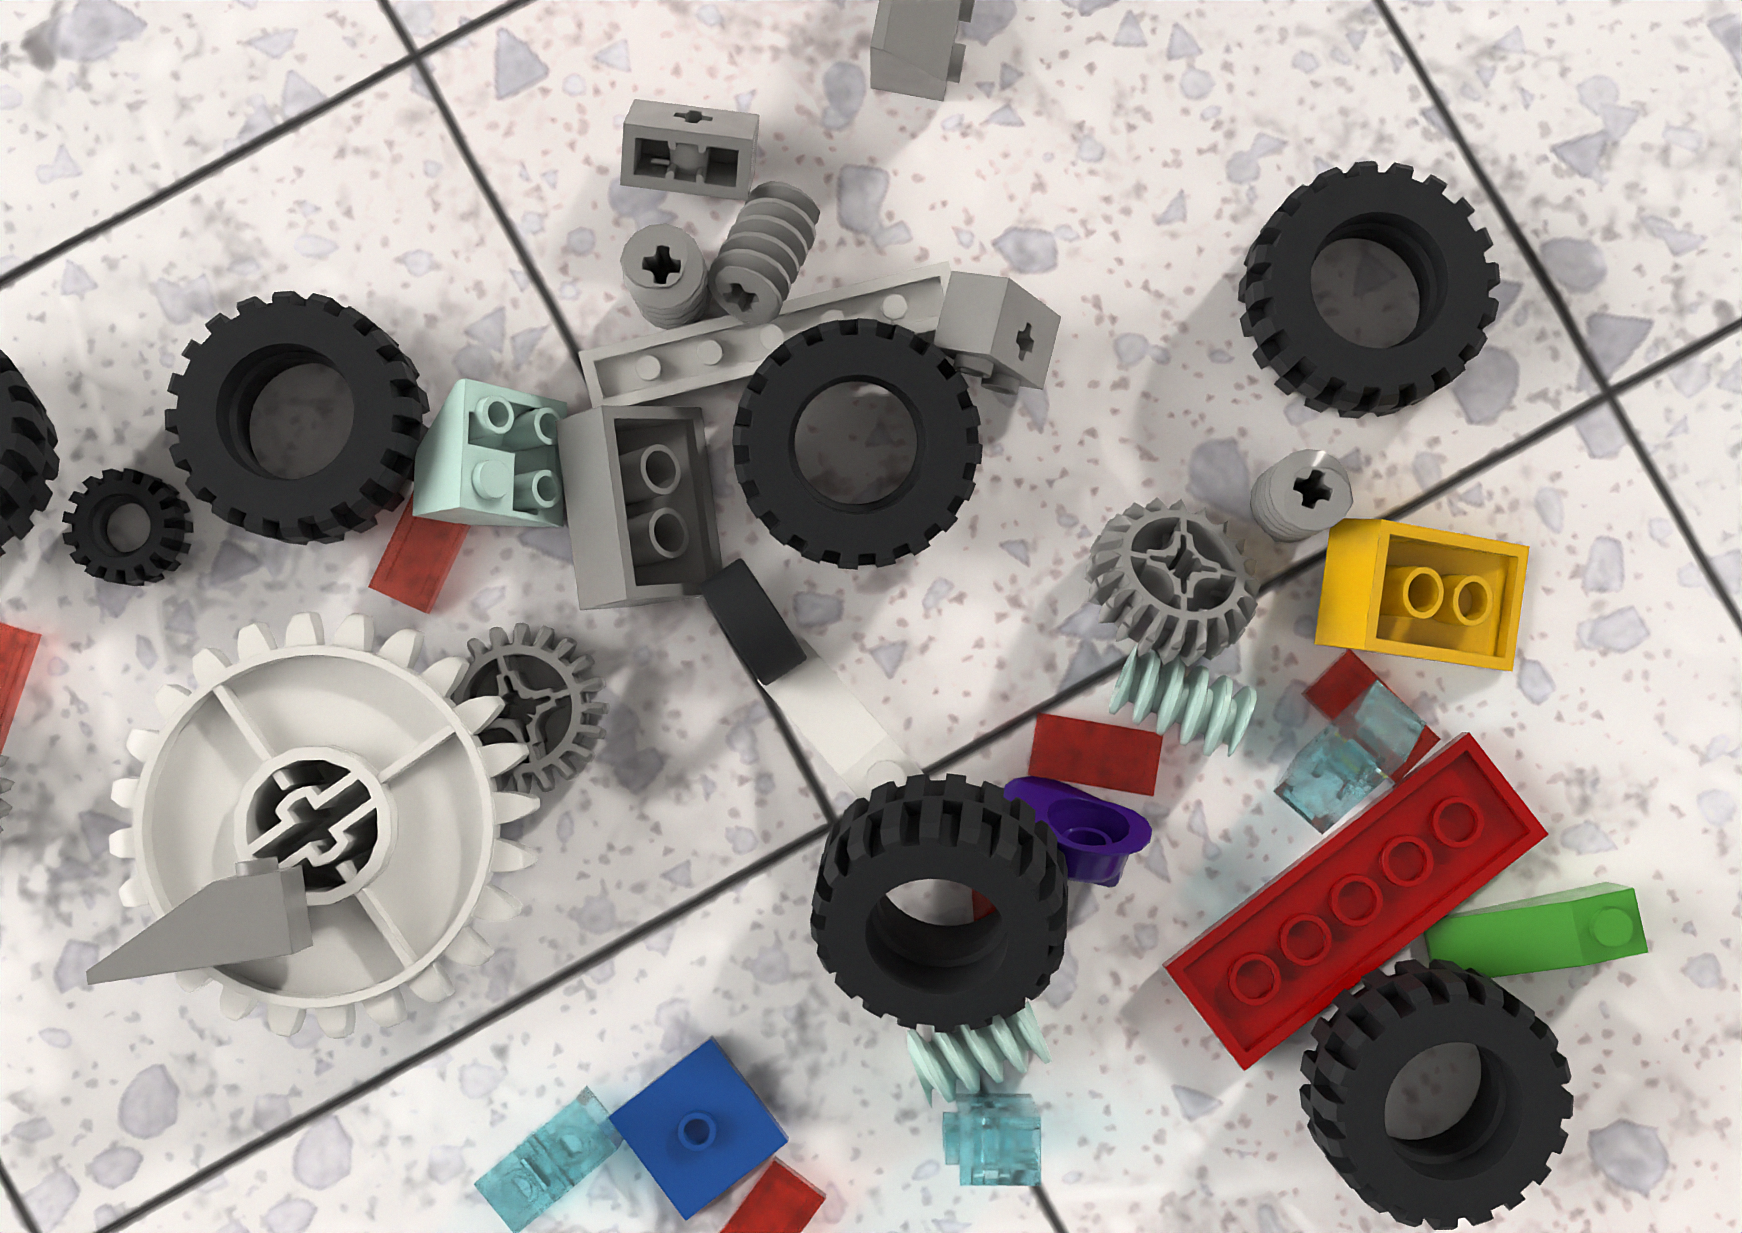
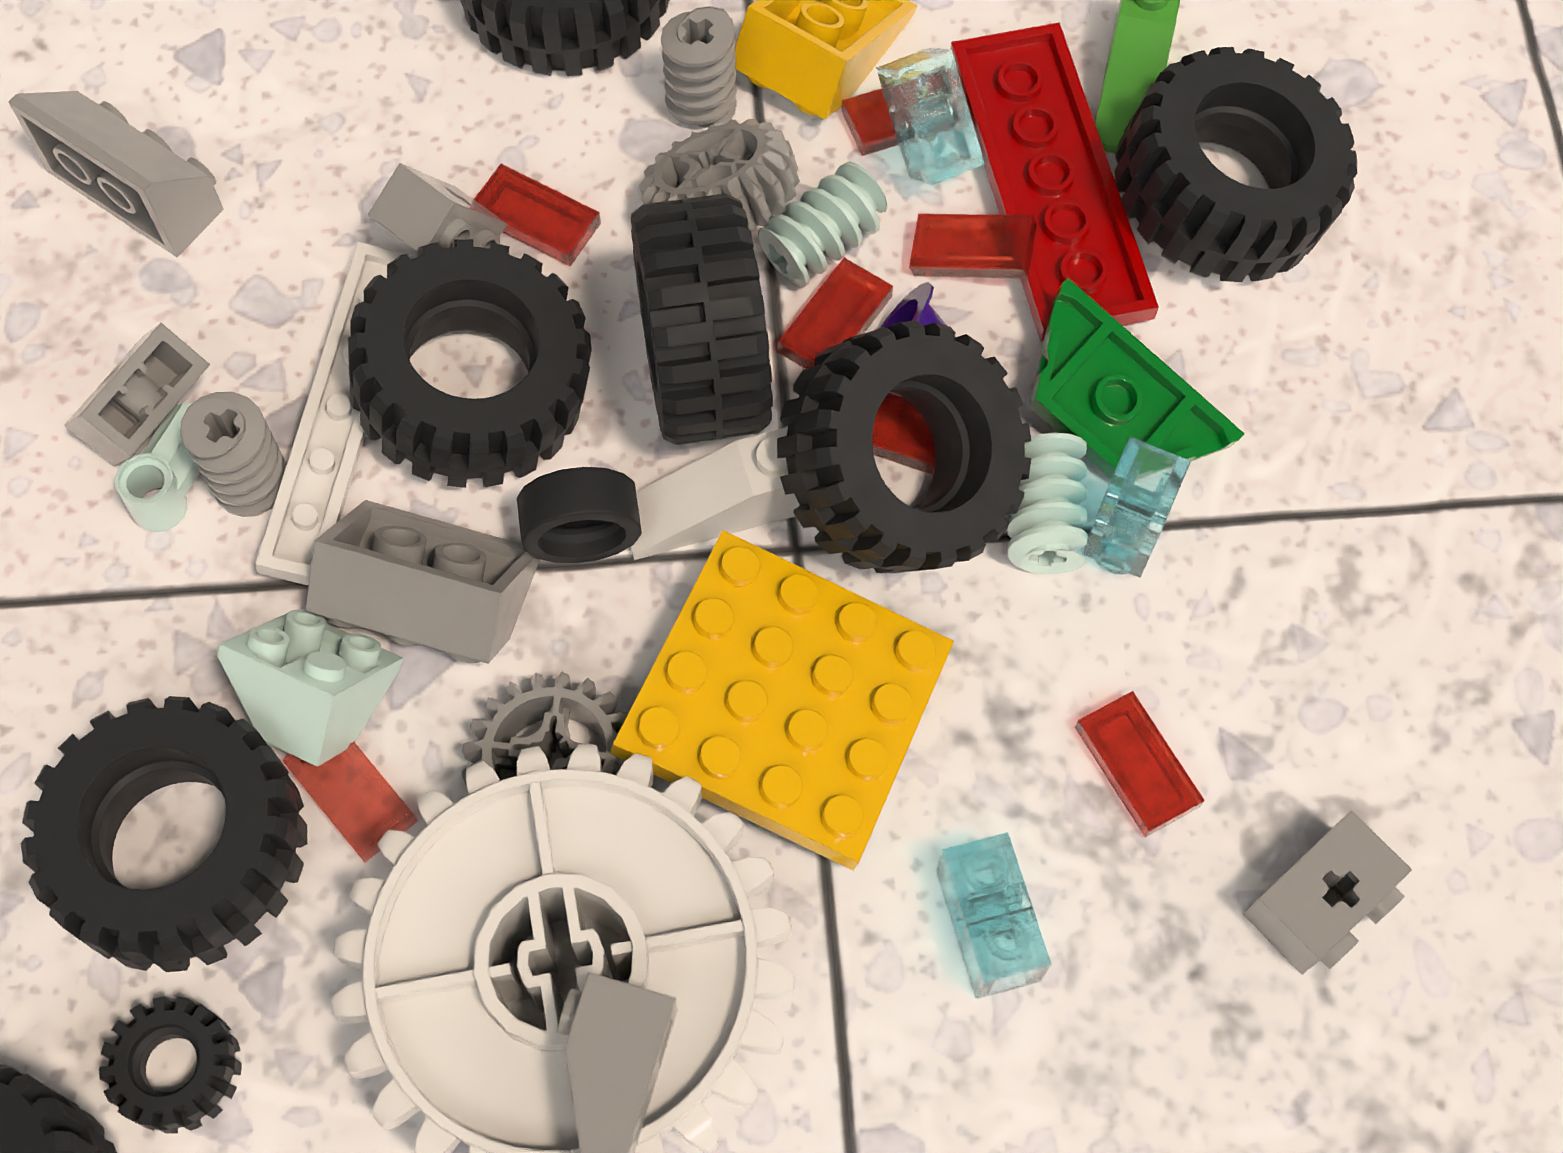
camera: 70 degrees left, 20 degrees down
blue plate [608,1035,789,1221] -> none
light grey piece [707,181,820,324] -> none
none -> light aqua piece [115,401,200,532]
none -> clear red tile [474,163,601,267]
none -> yellow plate [610,530,954,870]
none -> black tyre [631,194,773,445]
none -> clear red tile [909,214,1037,279]
none -> green wing [1028,278,1245,488]

